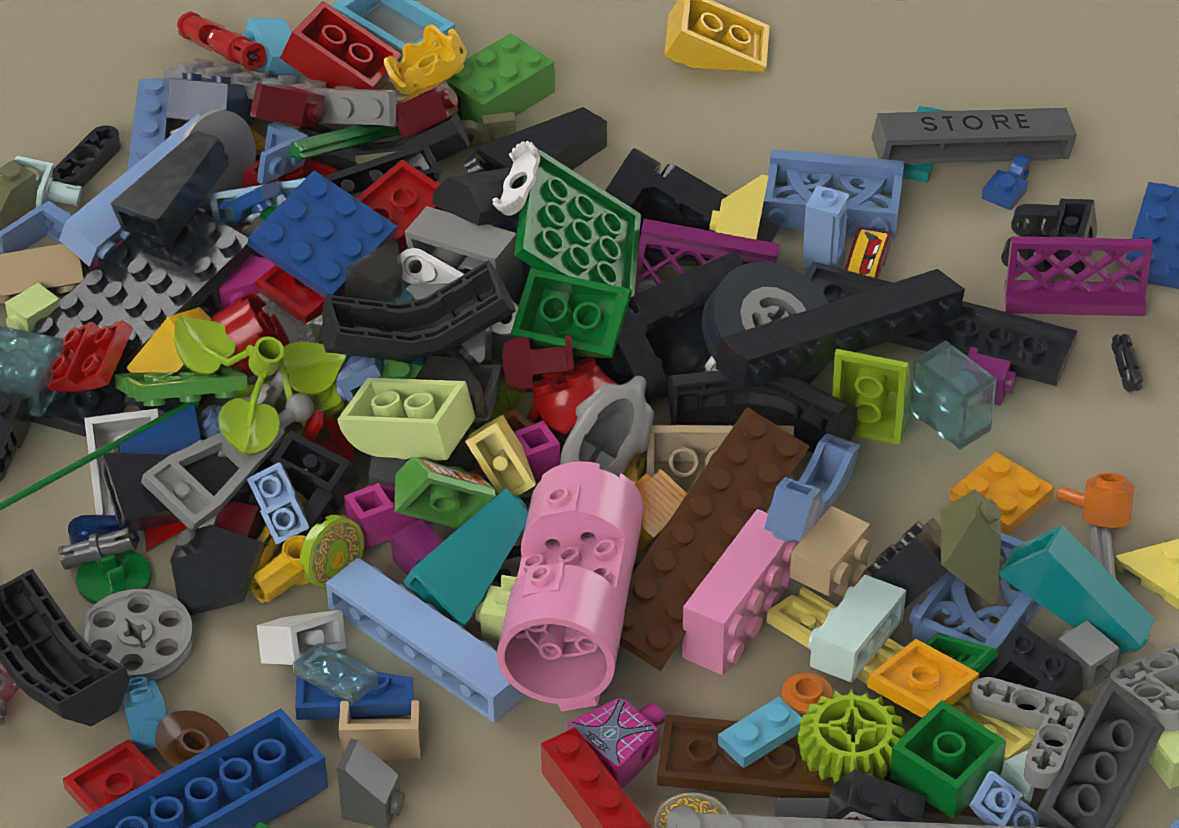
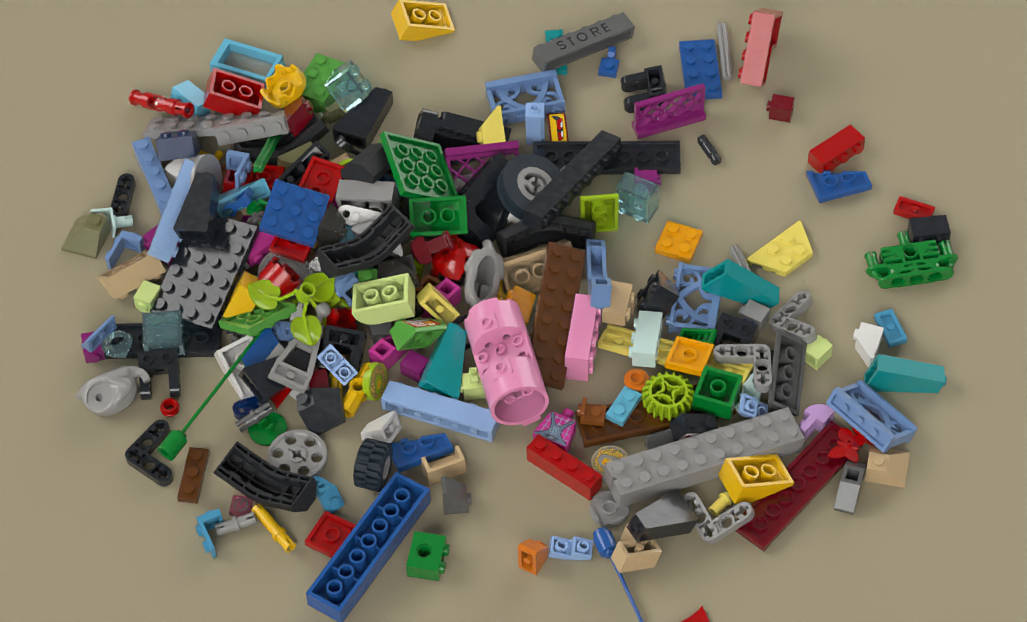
camera: 20 degrees left, 10 degrees up
red slope [46,320,133,392] -> none
reddish brown dish [155,710,229,767] -> none
dark red slope [250,83,325,128] -> none
clear light blue plate [293,643,378,705] -> none
white piece [493,141,540,215] -> none
olive slope [940,489,1001,605] -> none
orange piece [1057,472,1135,528] -> none
none -> yellow pin [251,503,296,553]
none -> clear light blue slope [325,60,372,114]
none -> black wheel [353,438,393,492]
none -> dark orange bracket [577,397,607,426]

